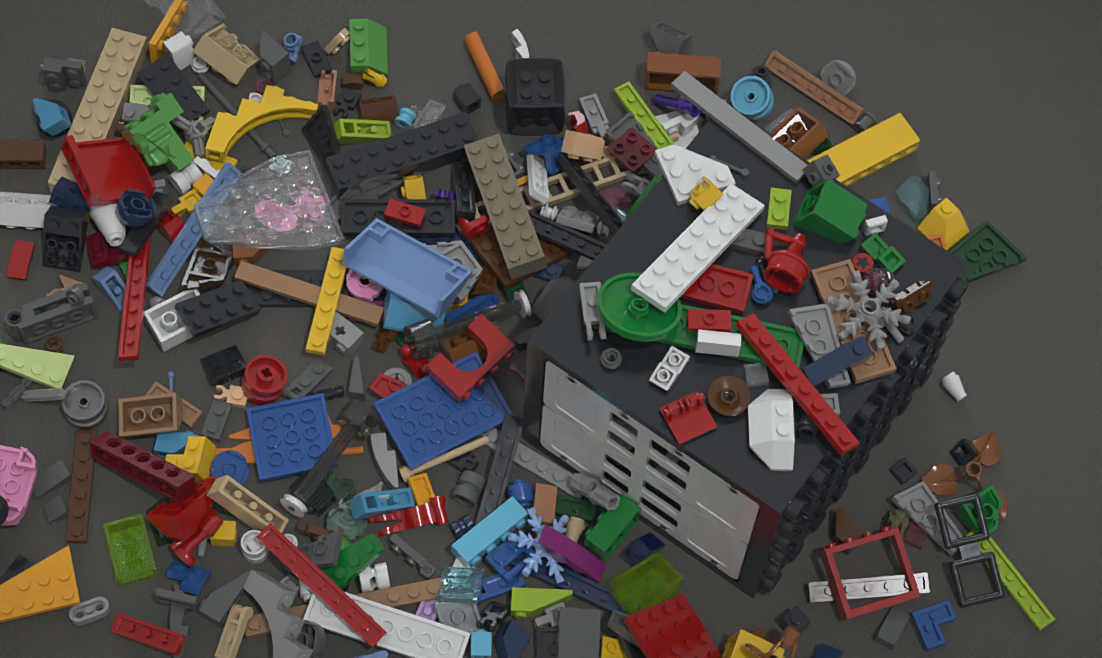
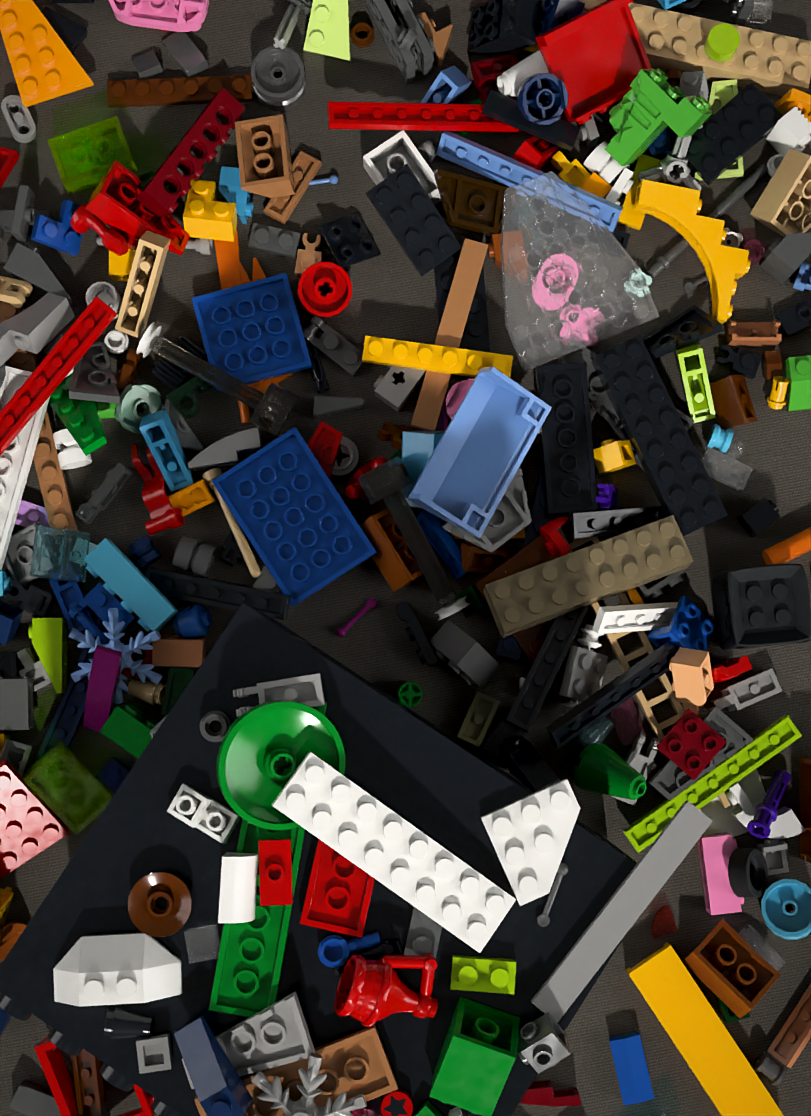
camera: 90 degrees right, 20 degrees up
blue tile [210,450,249,485] -> none
red plate [384,199,426,228] -> none
red arch [425,314,515,403] -> none
red hinge [659,391,717,445] -> none
yellow brick [689,176,724,210] -> none
red plate [736,313,860,456] -> none
none -> lime piece [704,23,740,62]

